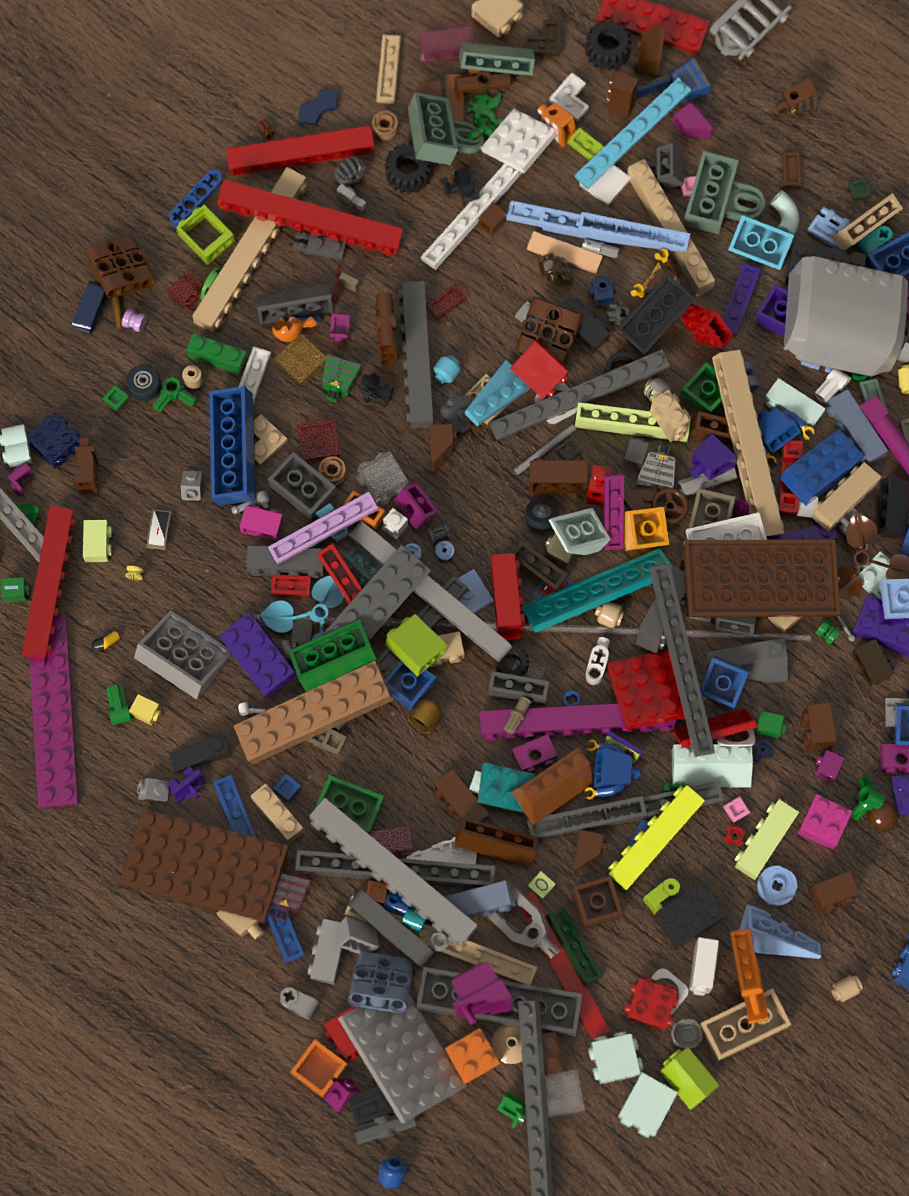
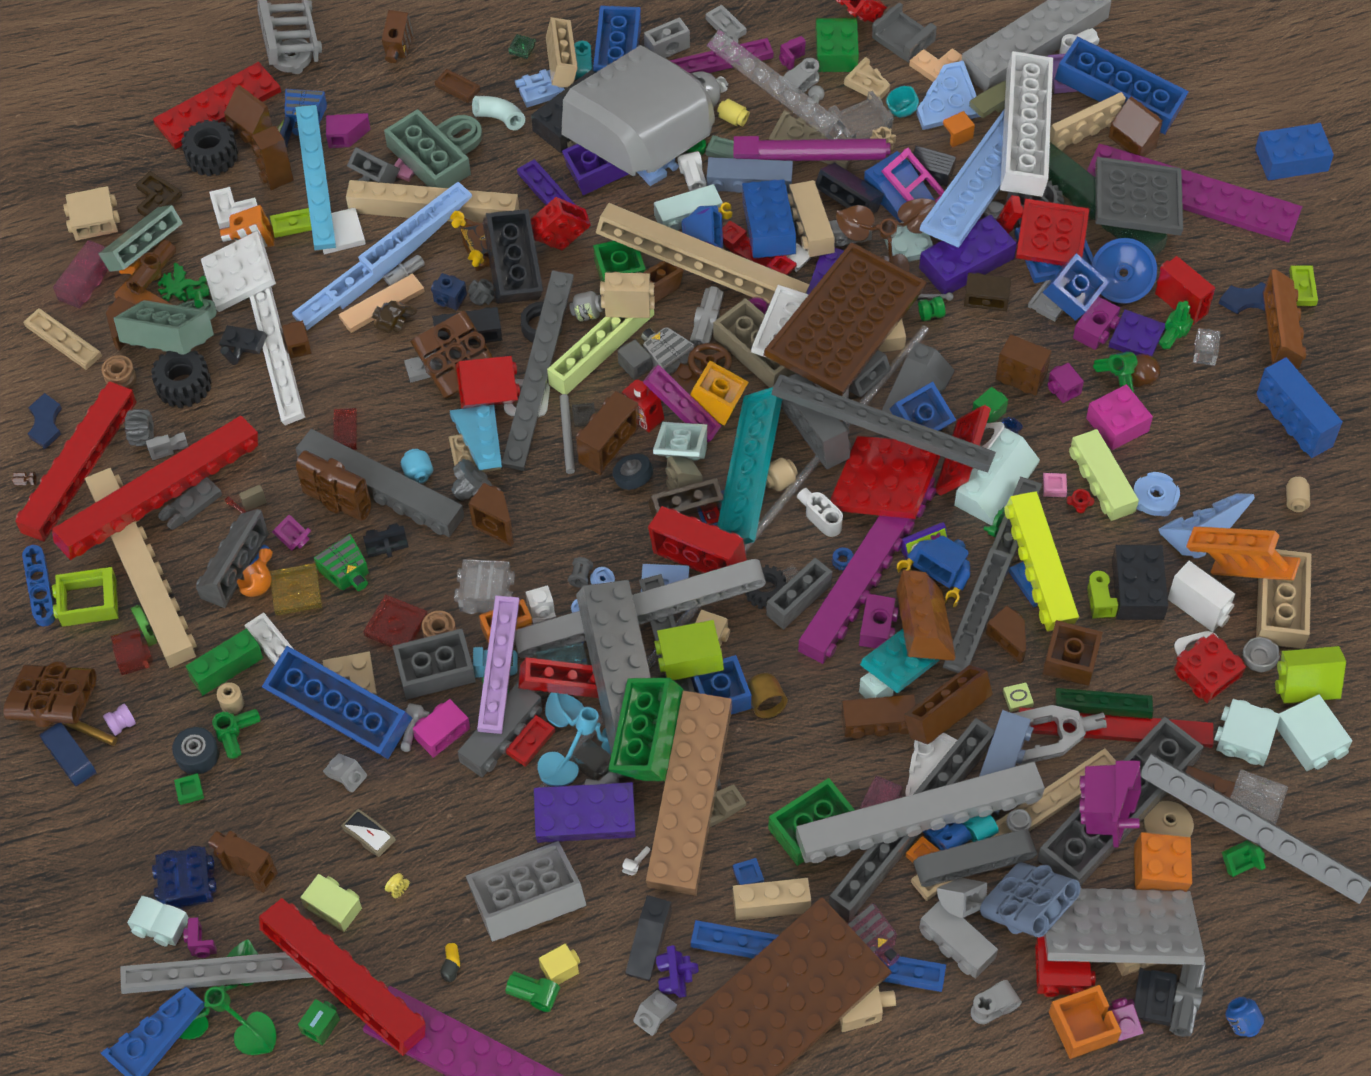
camera: 55 degrees left, 15 degrees down
magenta brick [394,482,439,530] -> none
dark tan axle [504,696,532,734] -> none
dark purple torso [689,434,737,480] -> none
medium azure brick [728,215,795,270] -> none
reddish brown brick [808,871,860,915] -> none

